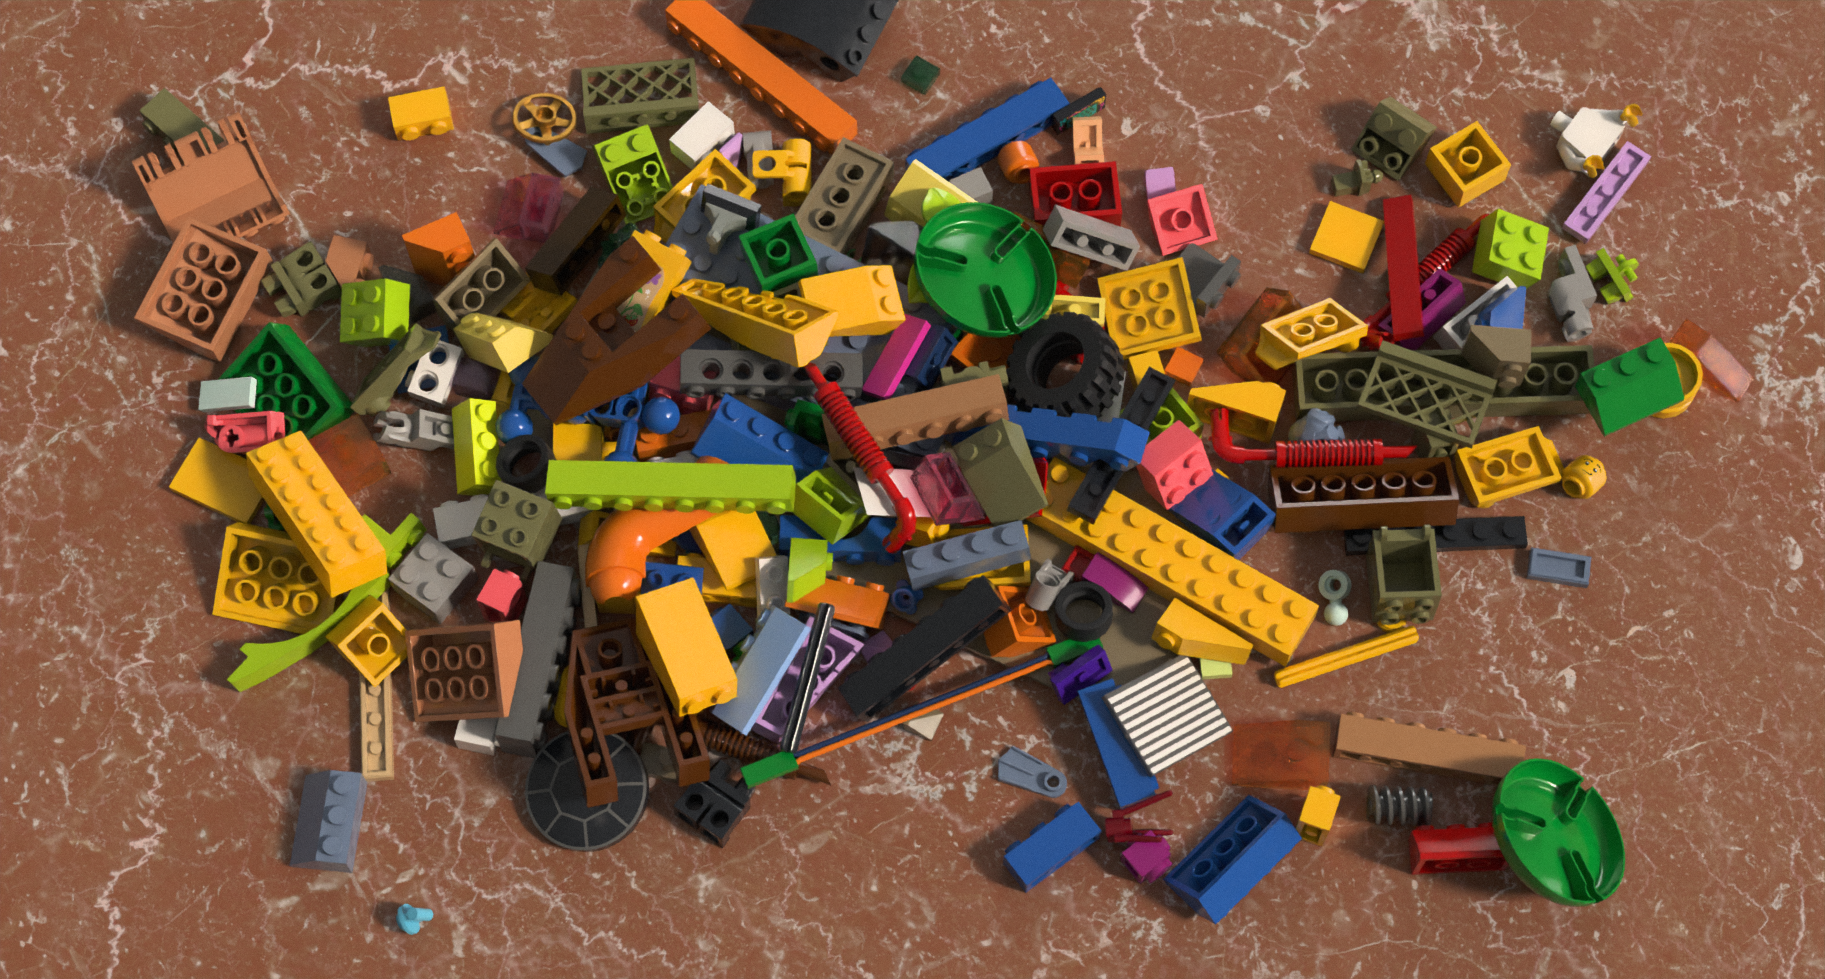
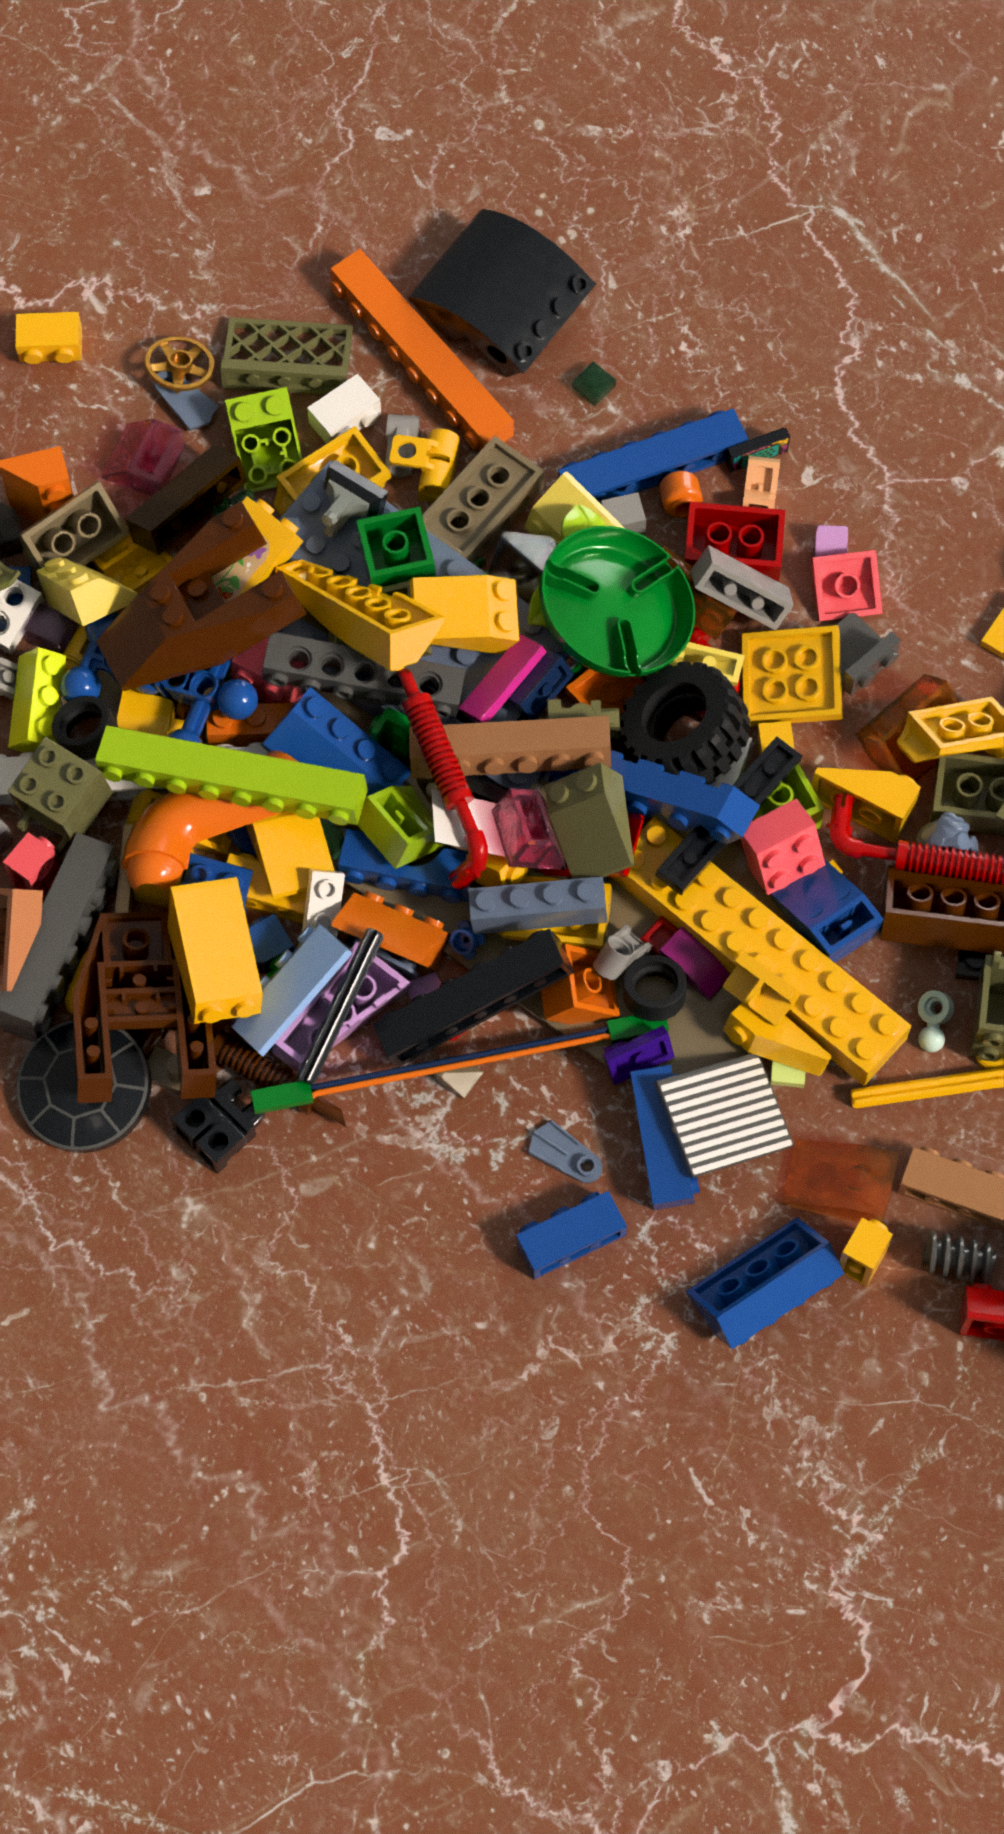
camera: 10 degrees right, 0 degrees up
lavender slope [719,132,744,169] -> none
lime slope [787,538,833,603] -> none
dark red plant [1105,790,1173,843] -> none
magenta brick [1120,830,1173,884] -> none
orange tile [1164,347,1204,387] -> none
none -> yellow panel [723,950,801,1026]

